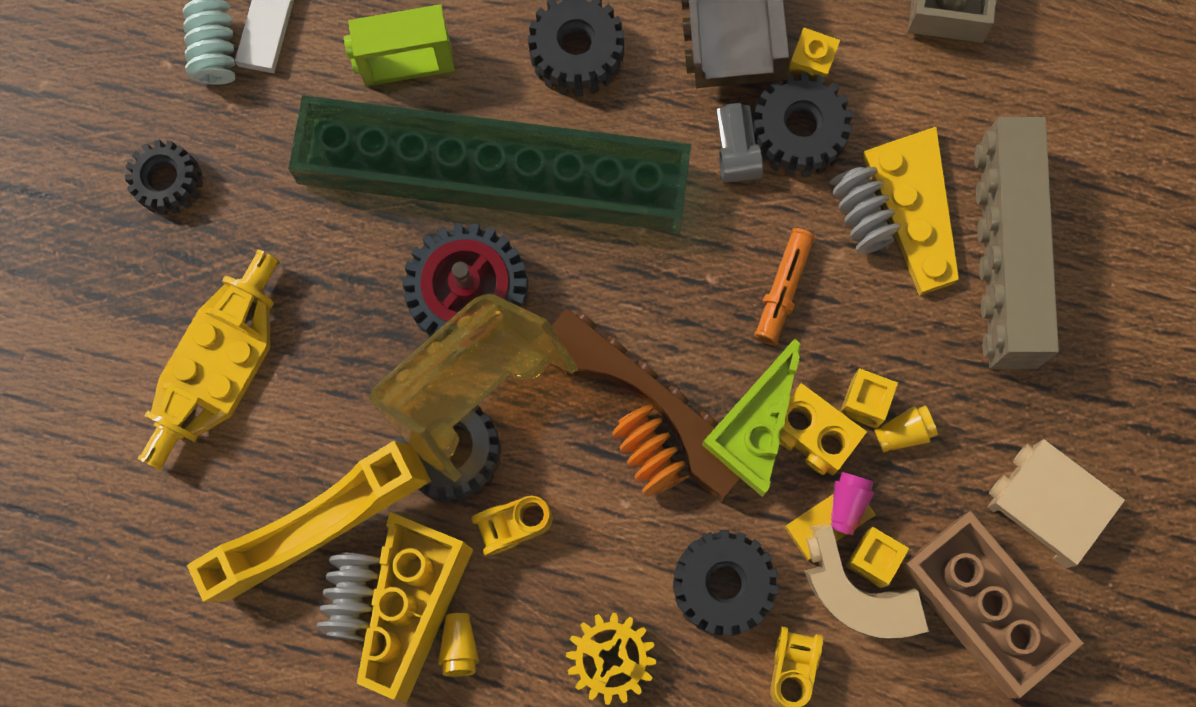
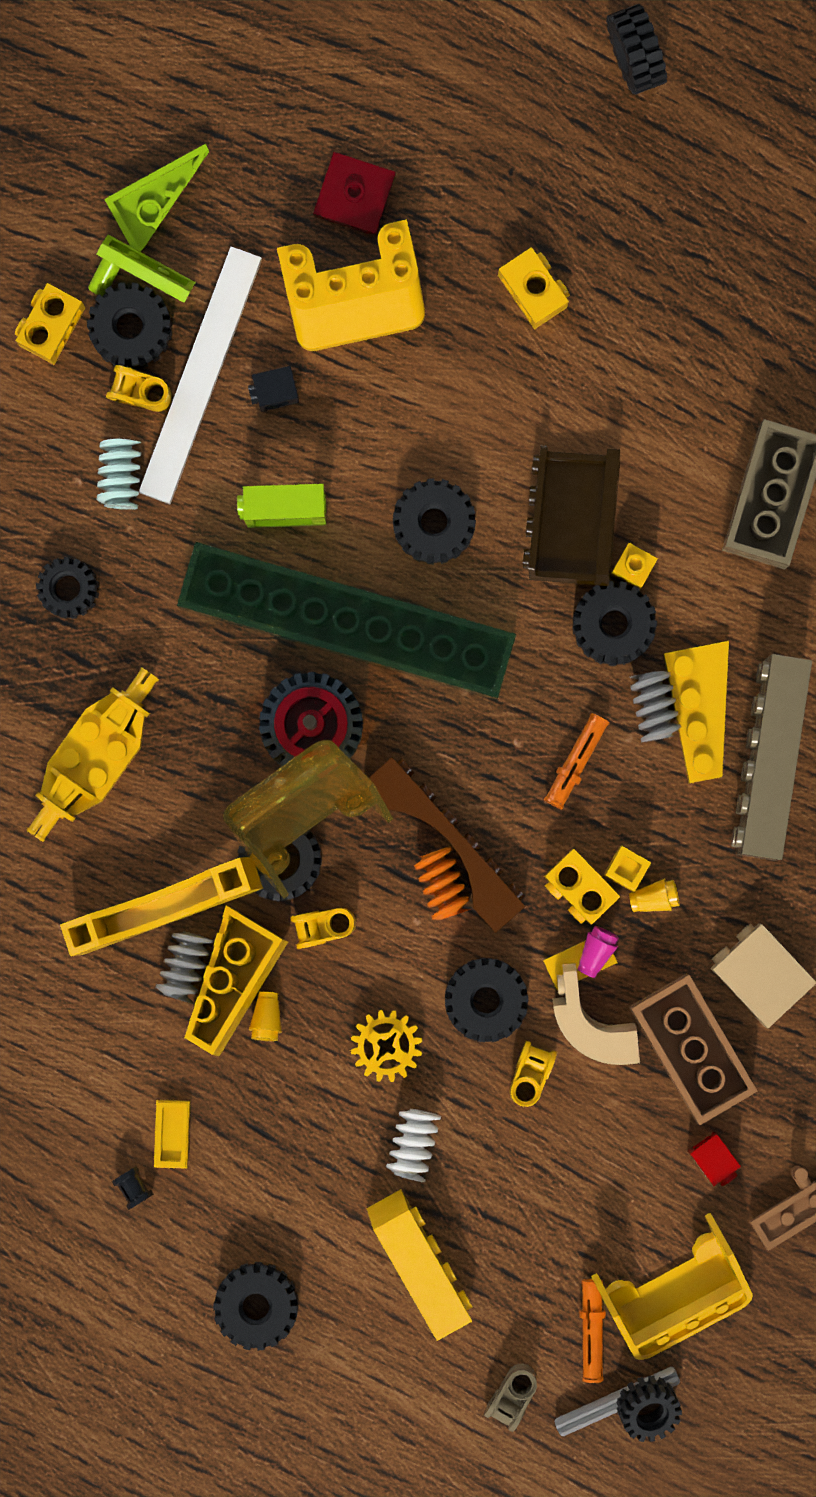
camera: 10 degrees right, 10 degrees up
lime wing [702,339,801,497] -> none
dark grey piece [716,103,763,184] -> none
yellow brick [845,527,909,588] -> none

